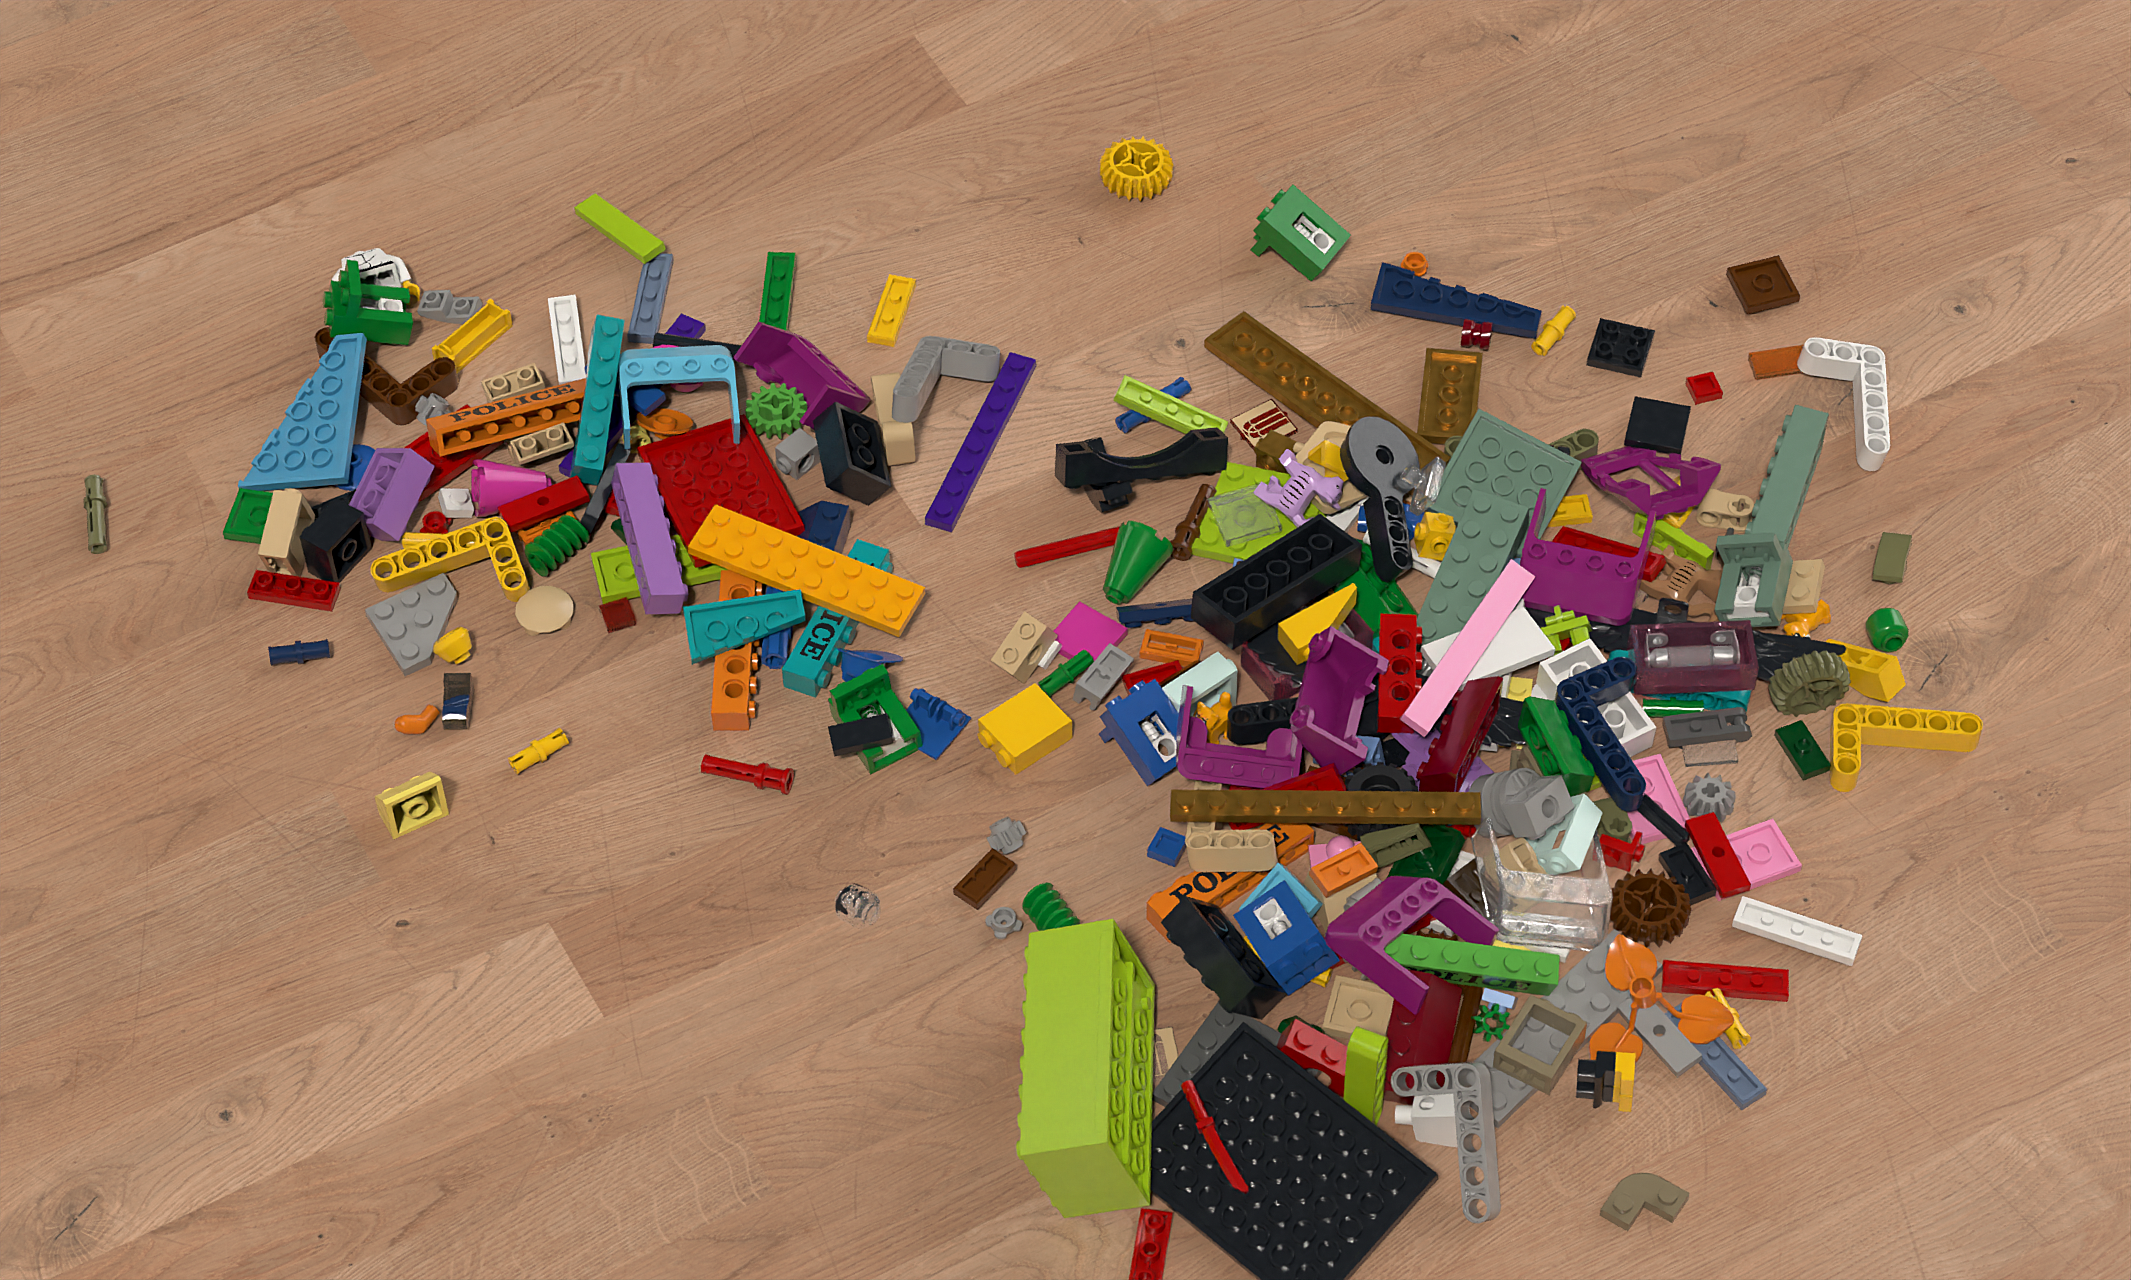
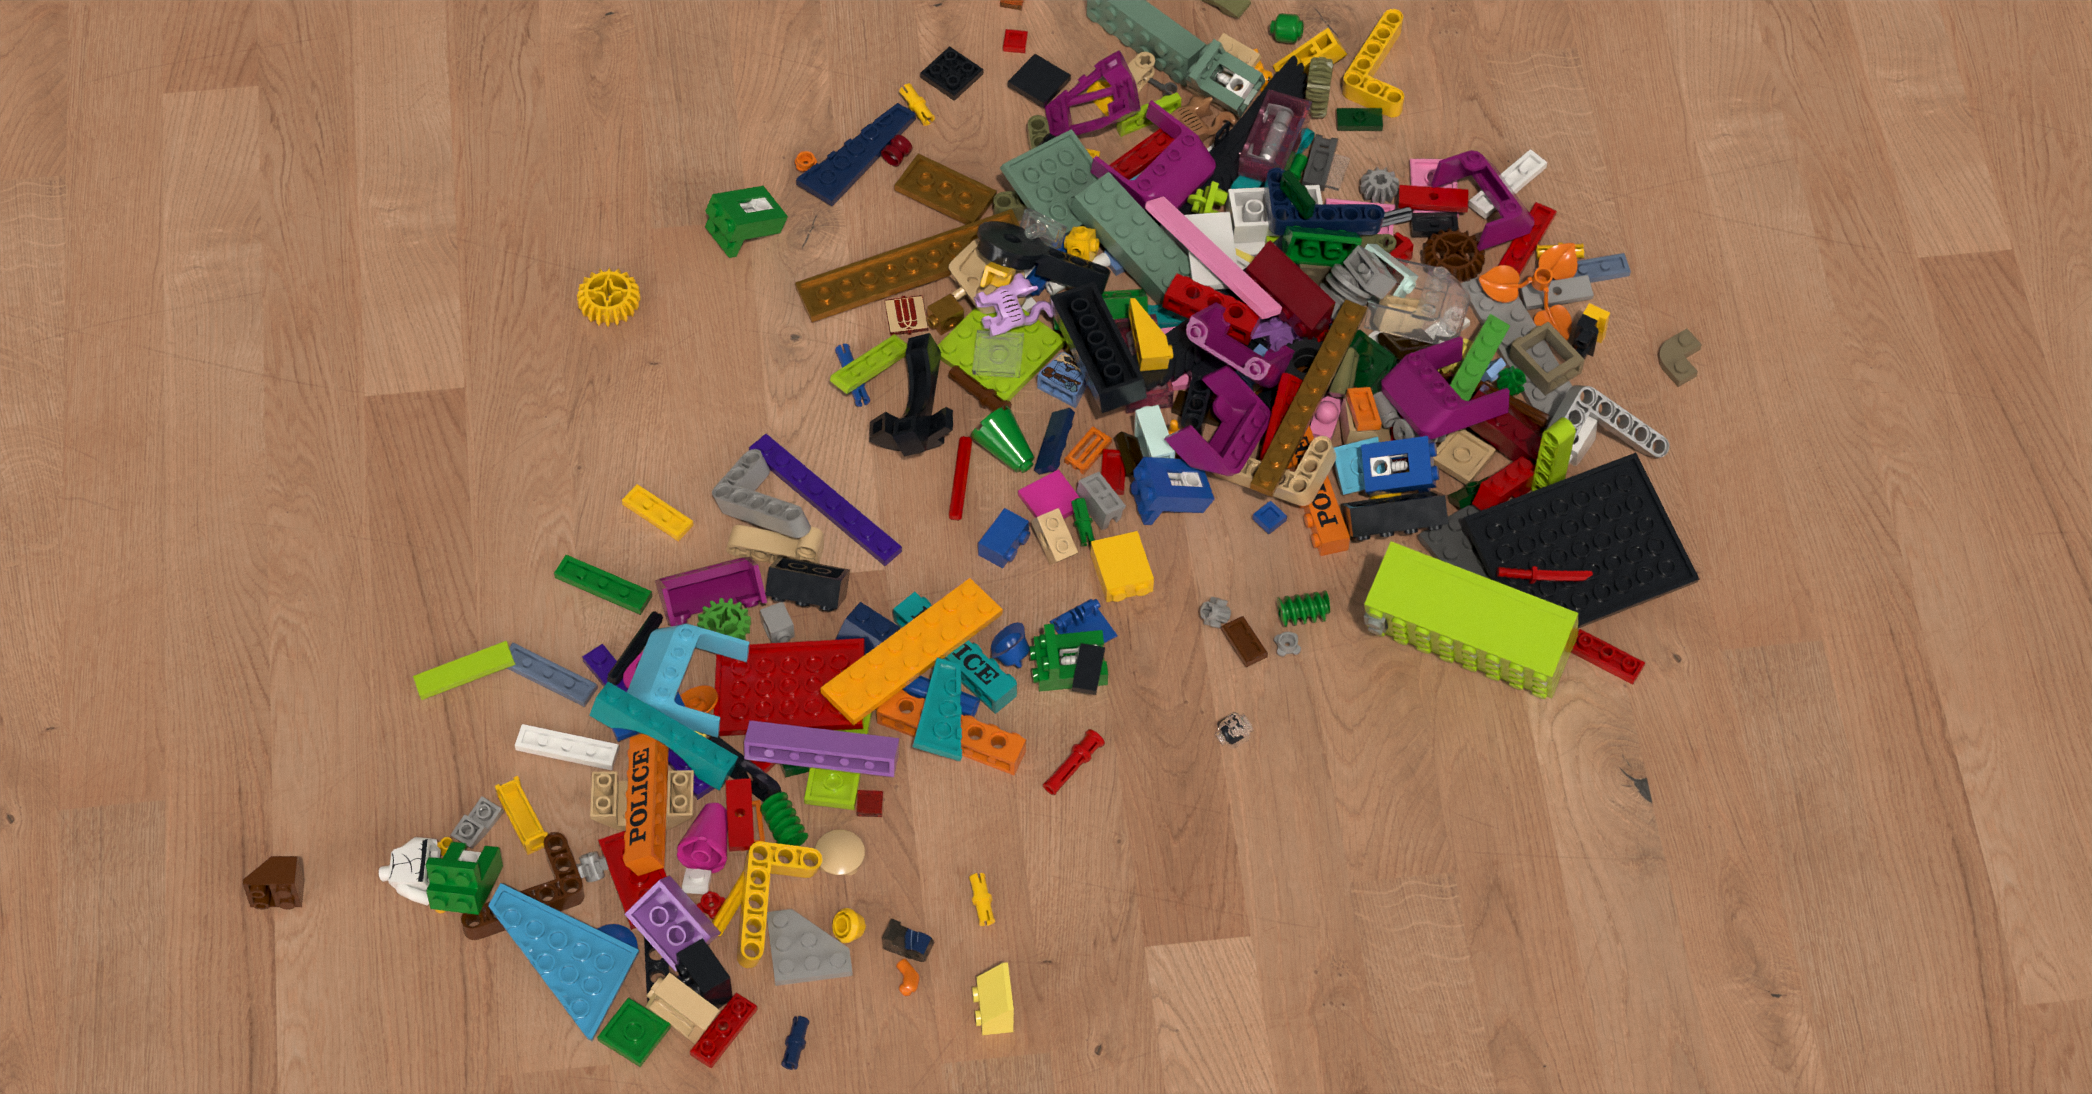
camera: 70 degrees left, 5 degrees up
none -> reddish brown slope [243,856,305,910]
none -> blue brick [978,508,1031,569]
none -> dark green plate [1280,169,1316,219]
none -> magenta windscreen [1431,150,1535,251]

